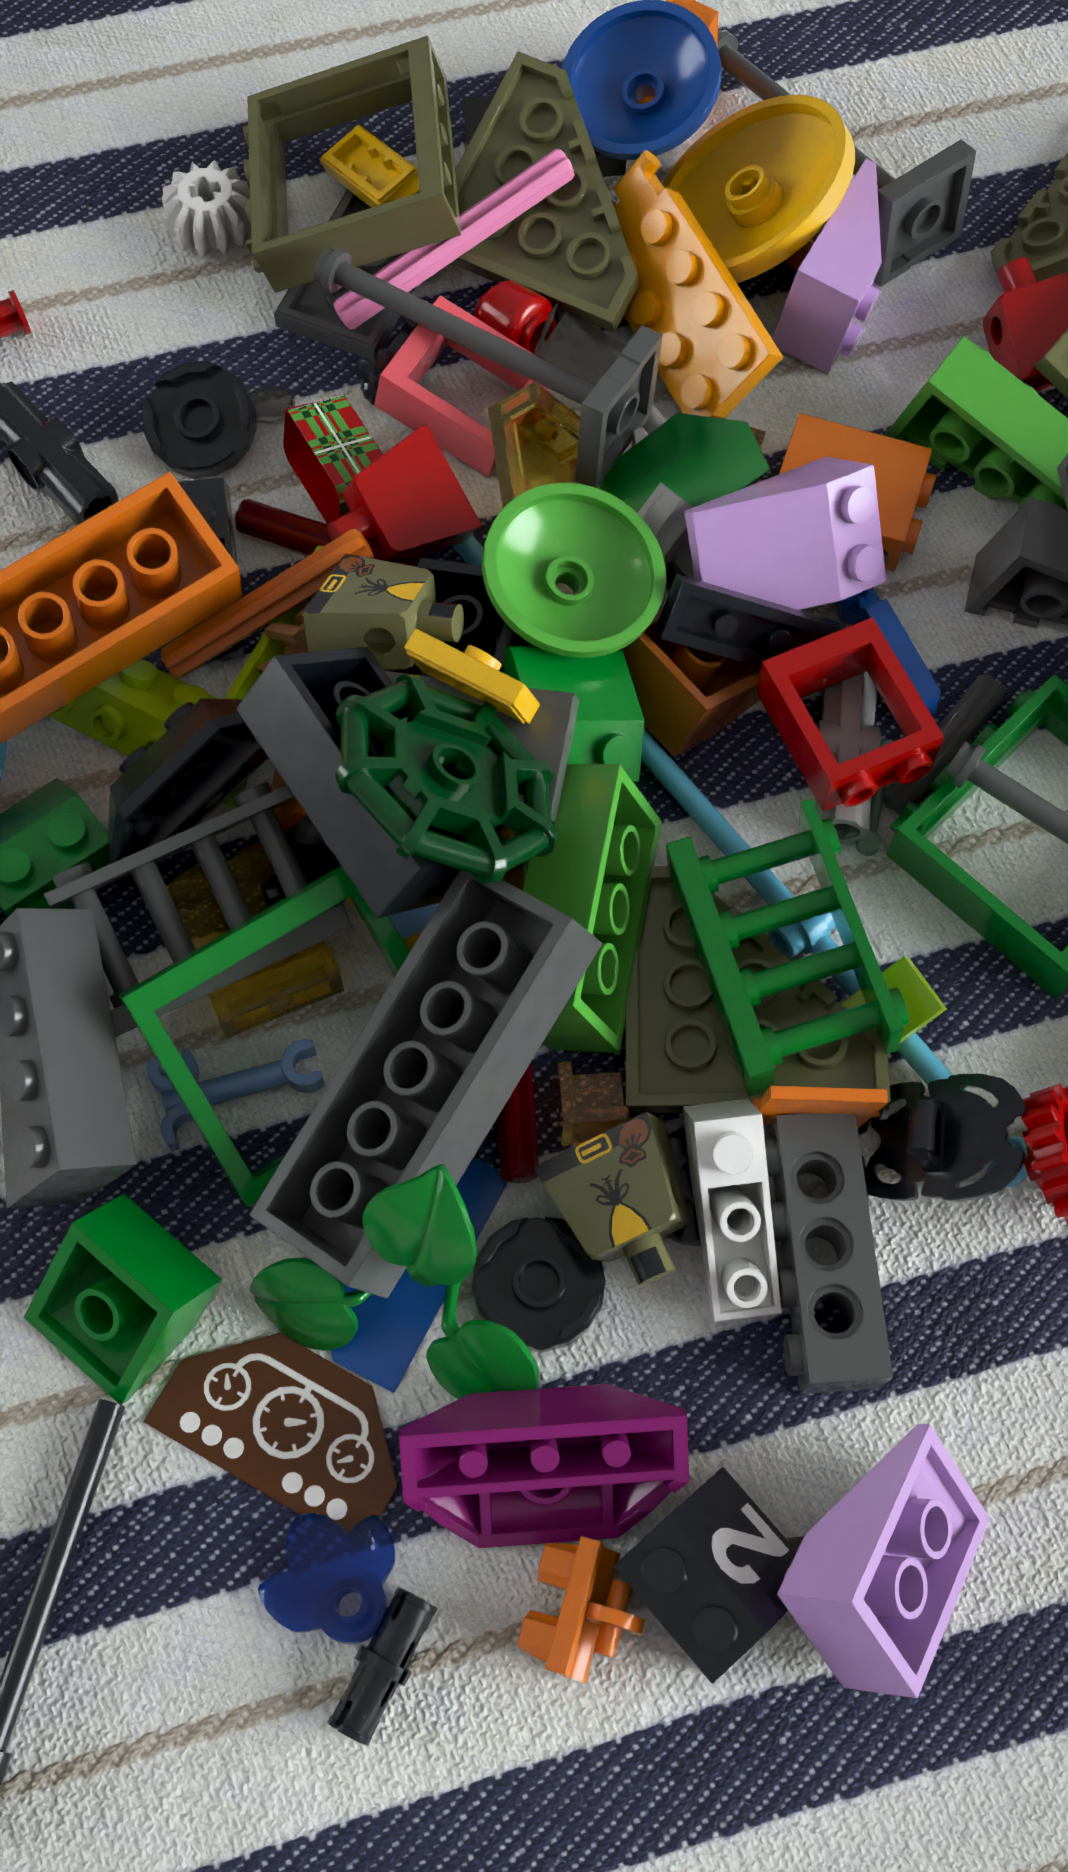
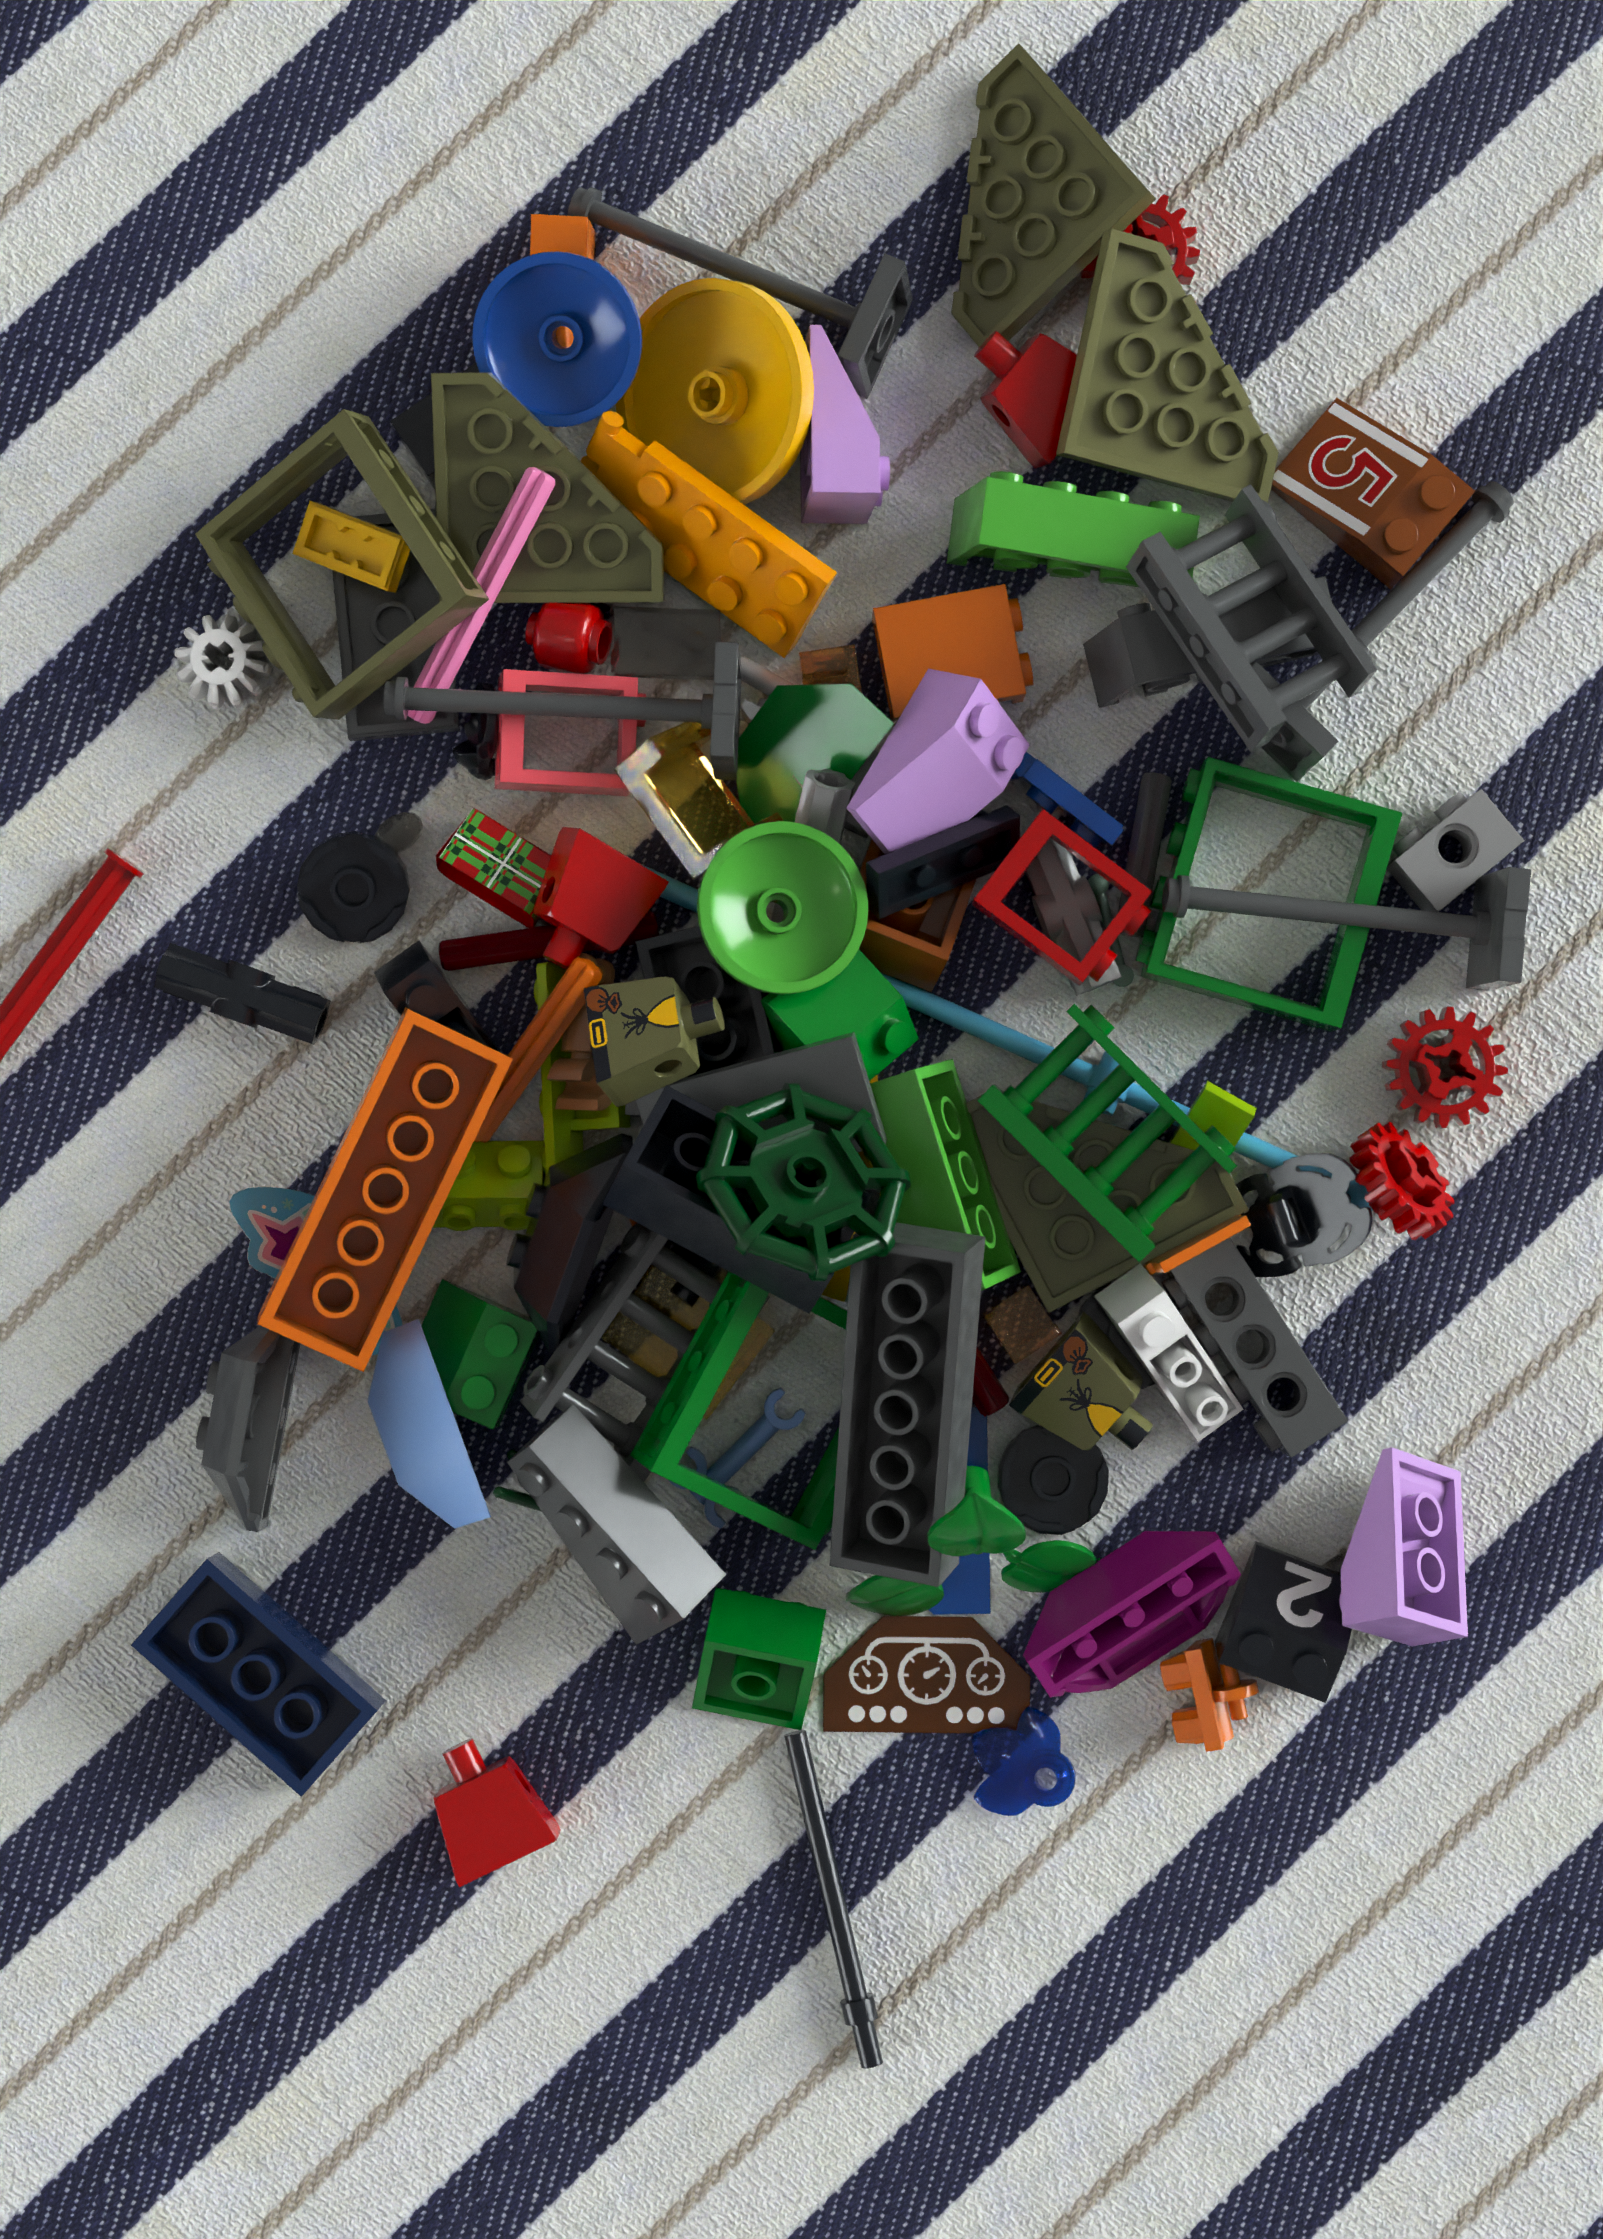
camera: 25 degrees left, 20 degrees up
black pin [327,1586,438,1746] -> none
yellow plate [404,628,540,724] -> none

